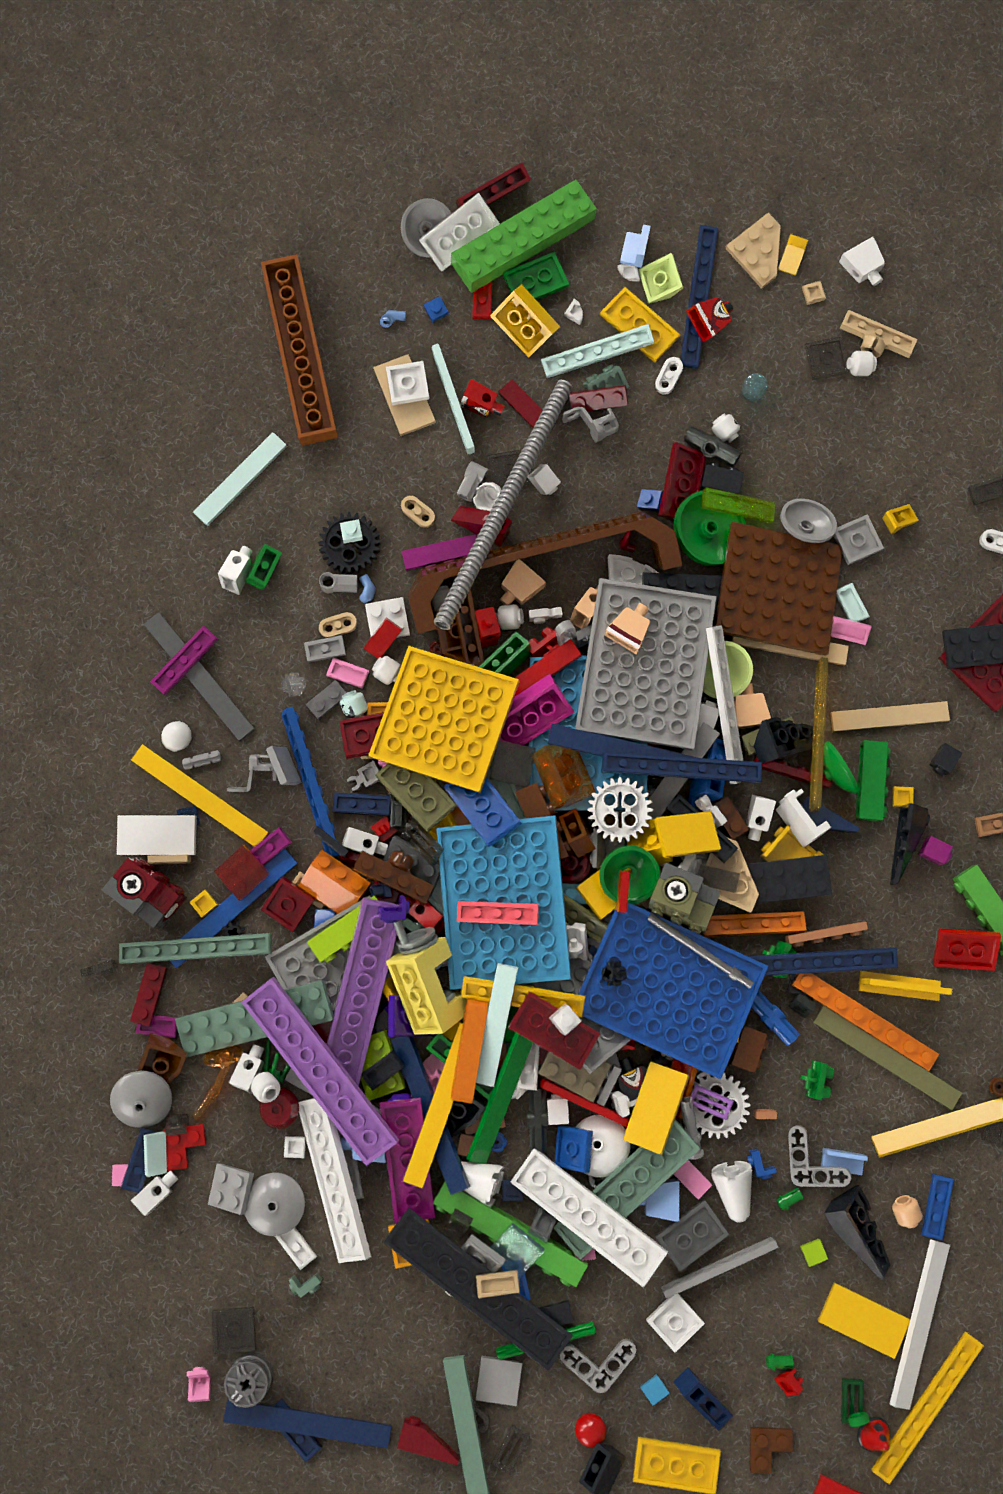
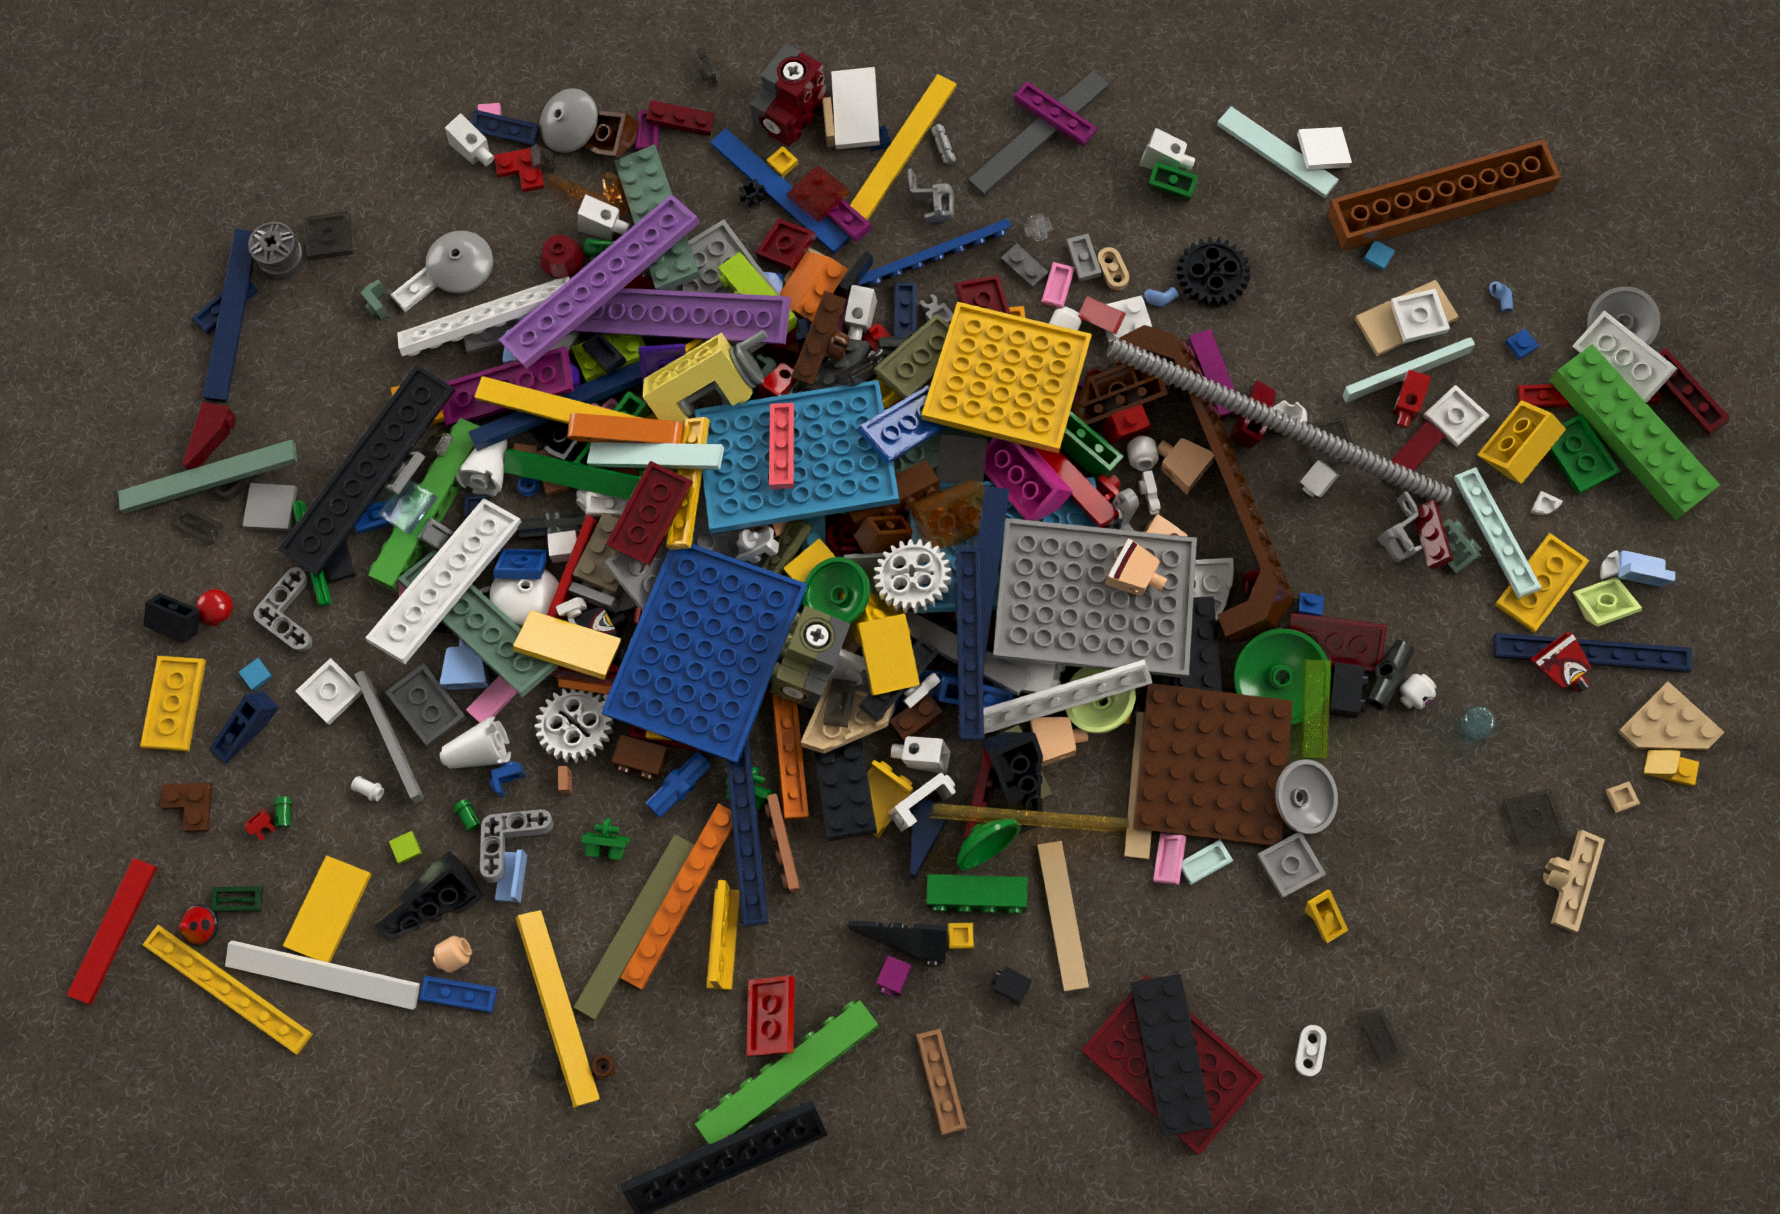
camera: 90 degrees right, 10 degrees down
sand green tile [119,933,272,964] -> none
light aqua tile [144,1131,167,1177] -> none
white hair [161,721,192,752] -> none
bright pink bracket [187,1367,211,1402] -> none
light grey plate [208,1163,254,1215] -> none
white head [250,1072,281,1103] -> none
light grey tile [266,746,302,785] -> none
white tile [284,1136,306,1158] -> none
light grey piece [319,572,357,594] -> none
light aqua plate [340,519,363,543] -> none
light aqua head [340,690,368,718] -> none
dark purple bracket [378,895,410,923] -> none
tan plate [401,496,435,528] -> none
light grey piece [457,461,489,502] -> none
tan tile [476,1270,520,1298] -> none
white brick [549,1004,581,1035] -> none
black gear [601,961,627,986] -> none
red tile [616,870,630,913] -> none
flat silver bar [647,913,754,989] -> none
white plate [655,357,683,395] -> none
light grey pin [680,1097,704,1160] -> none
medium lavender tile [691,1084,734,1120] -> none
pearl dark grey plate [788,994,816,1018] -> none
white torso [839,237,885,286] -> none
white head [847,351,877,376] -> none
green tile [848,1411,870,1427] -> none
none -> white pin [351,776,384,801]
none -> white tile [1297,127,1352,170]
none -> dark azure tile [1363,240,1395,271]
none -> white tile [1422,385,1490,448]

